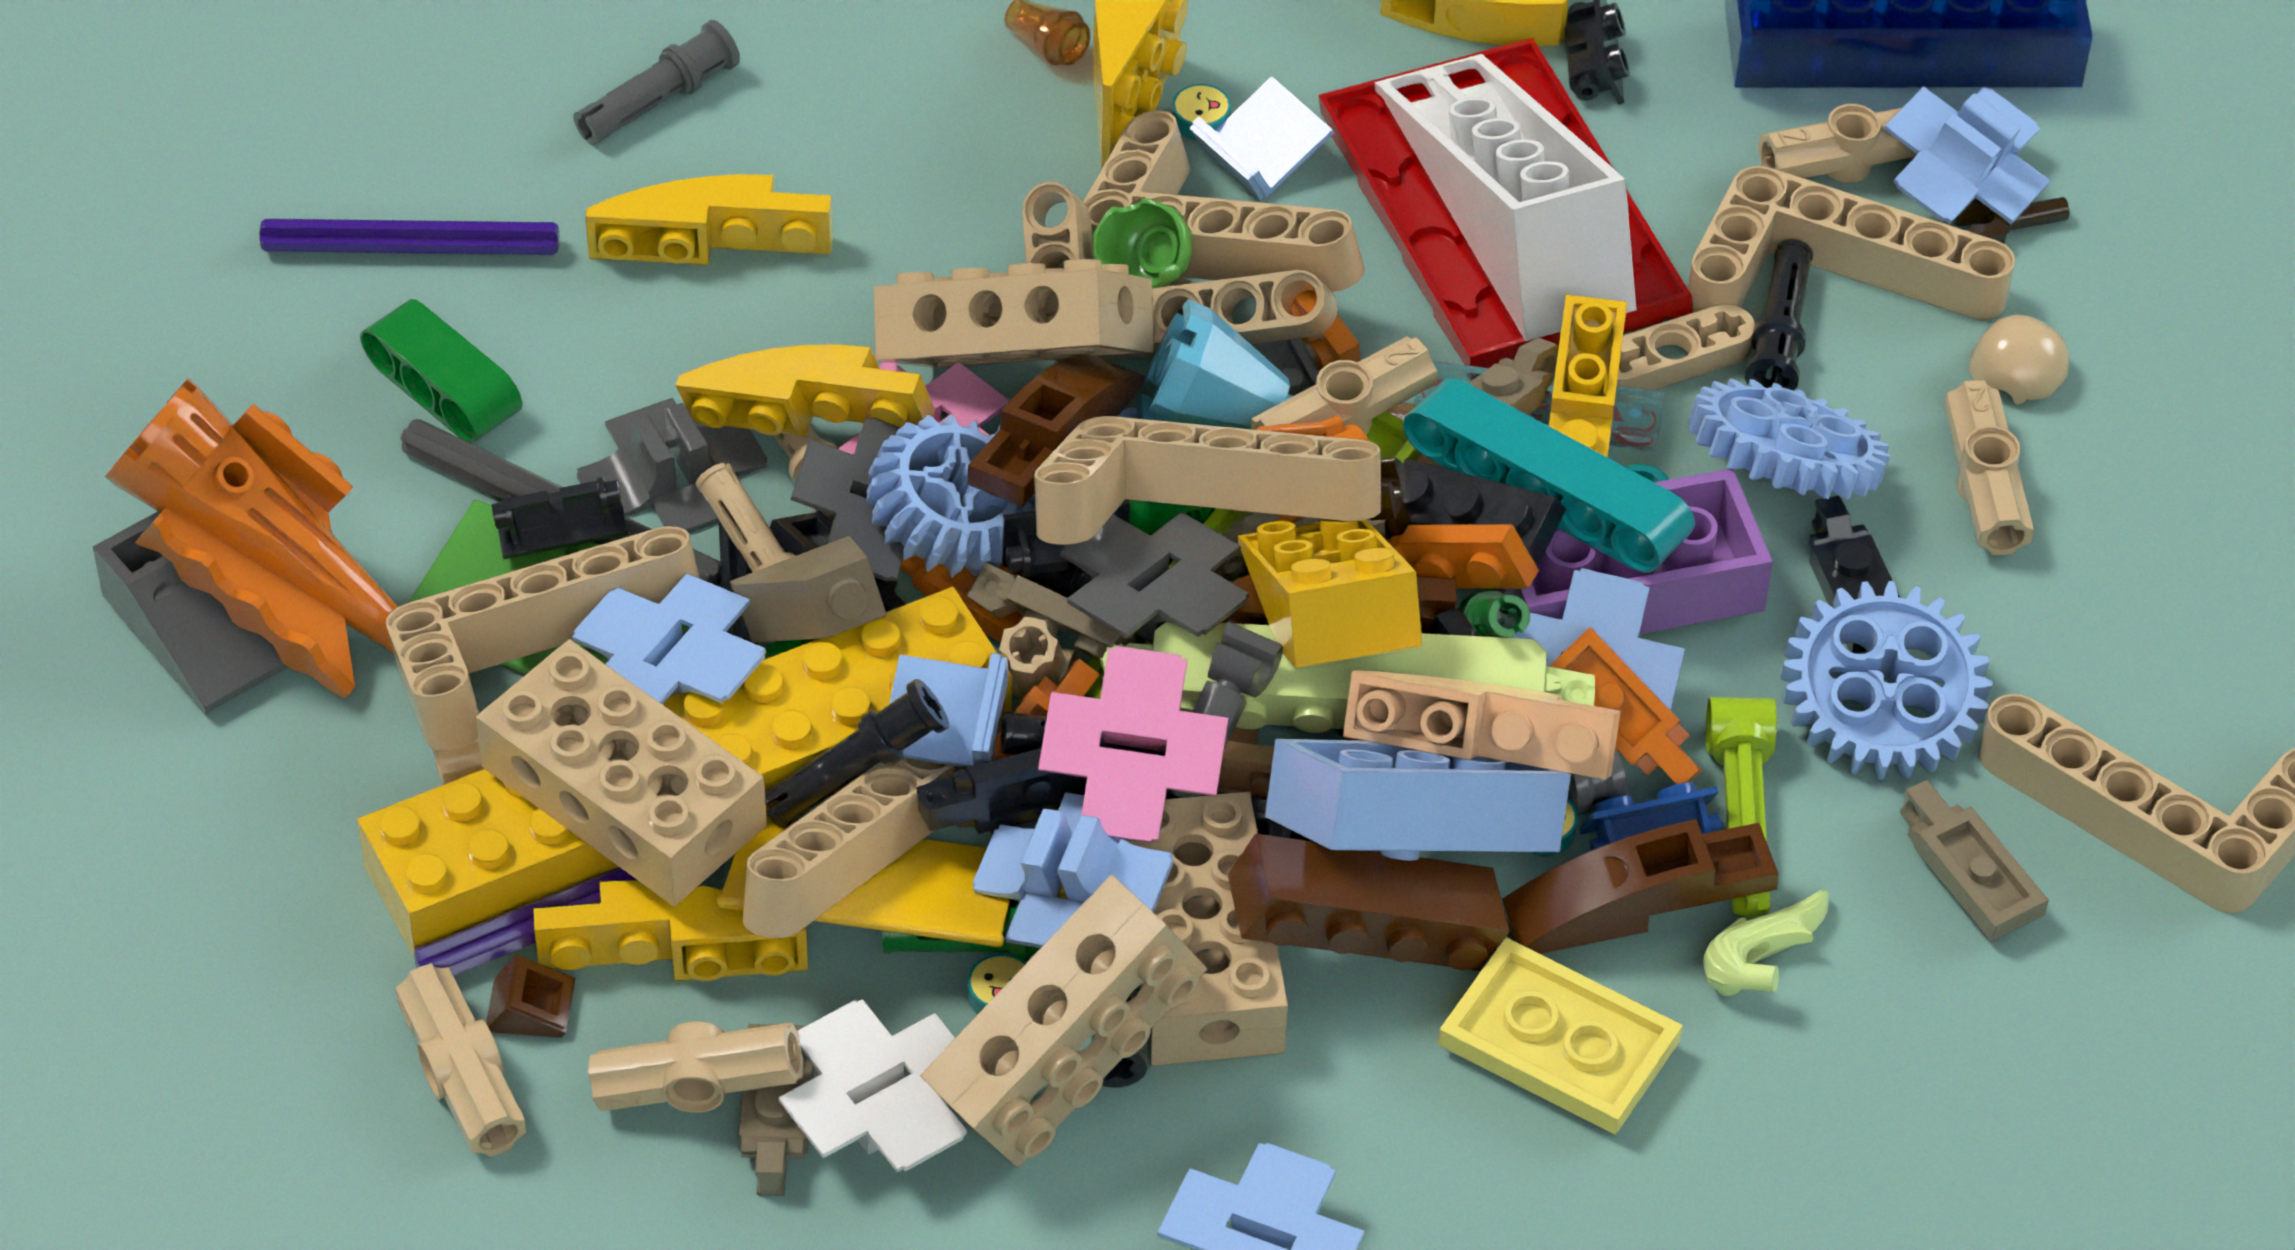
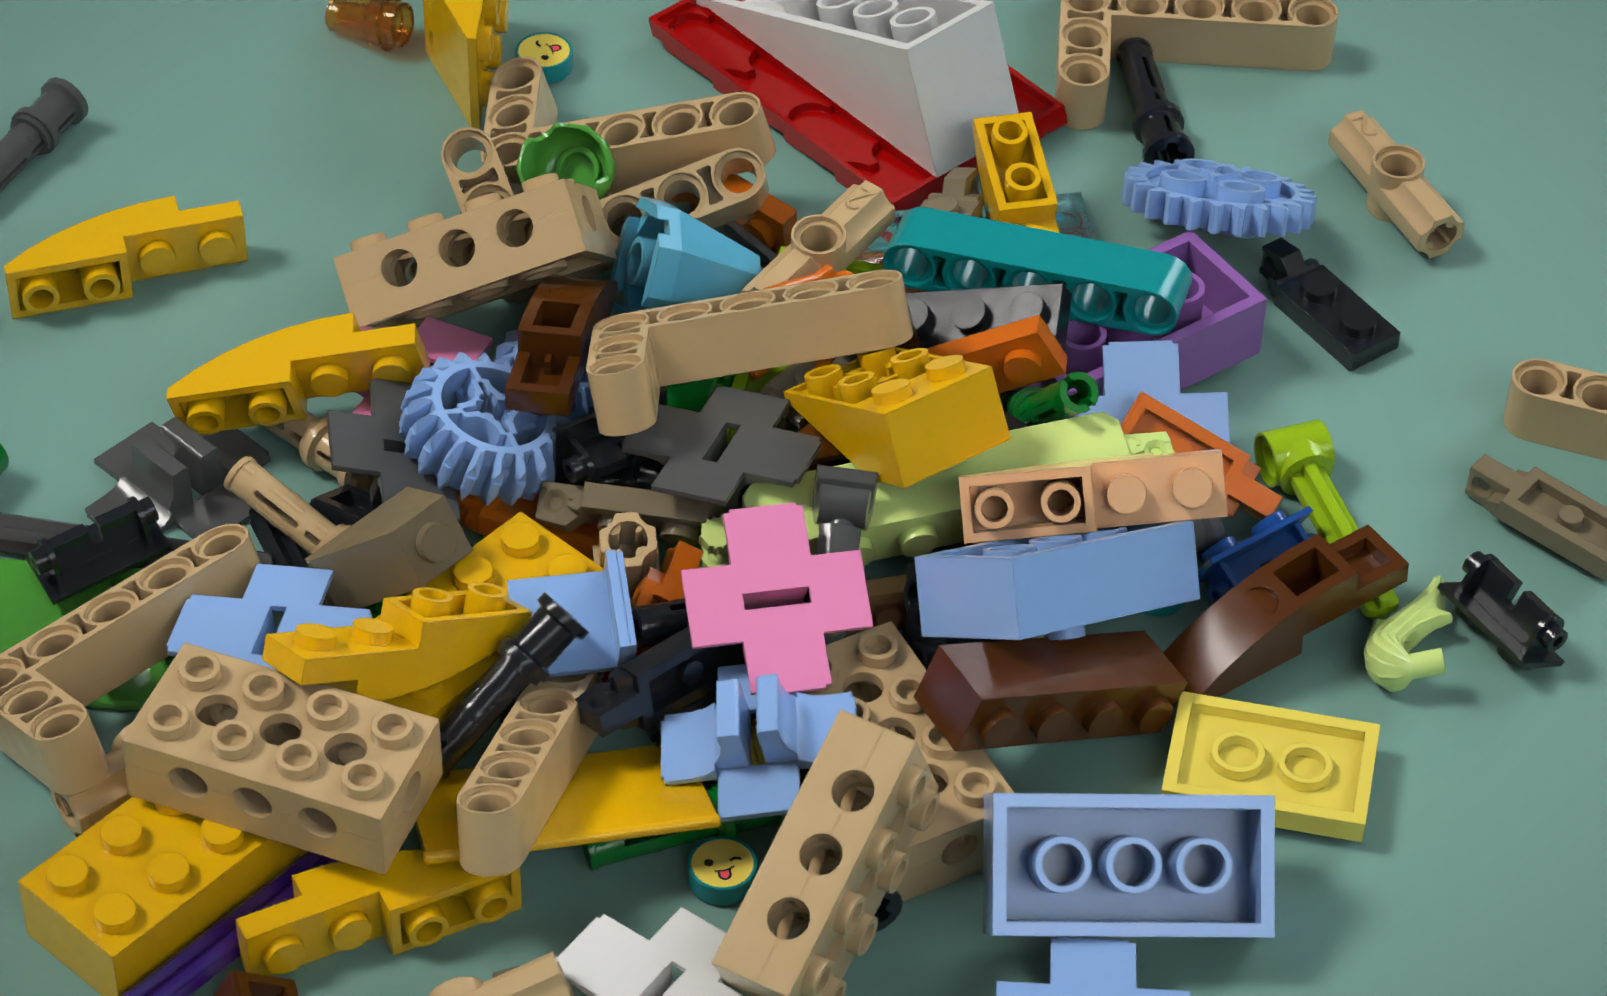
camera: 20 degrees left, 5 degrees down
piece [1190,77,1334,200] -> none
tan beam [1615,304,1755,400] -> none
light blue gear [1780,581,1993,780] -> none
tan hair [1969,314,2070,405] -> none
none -> yellow slope [262,582,532,701]
none -> light blue brick [983,793,1275,938]
none -> black hinge [1437,551,1568,670]

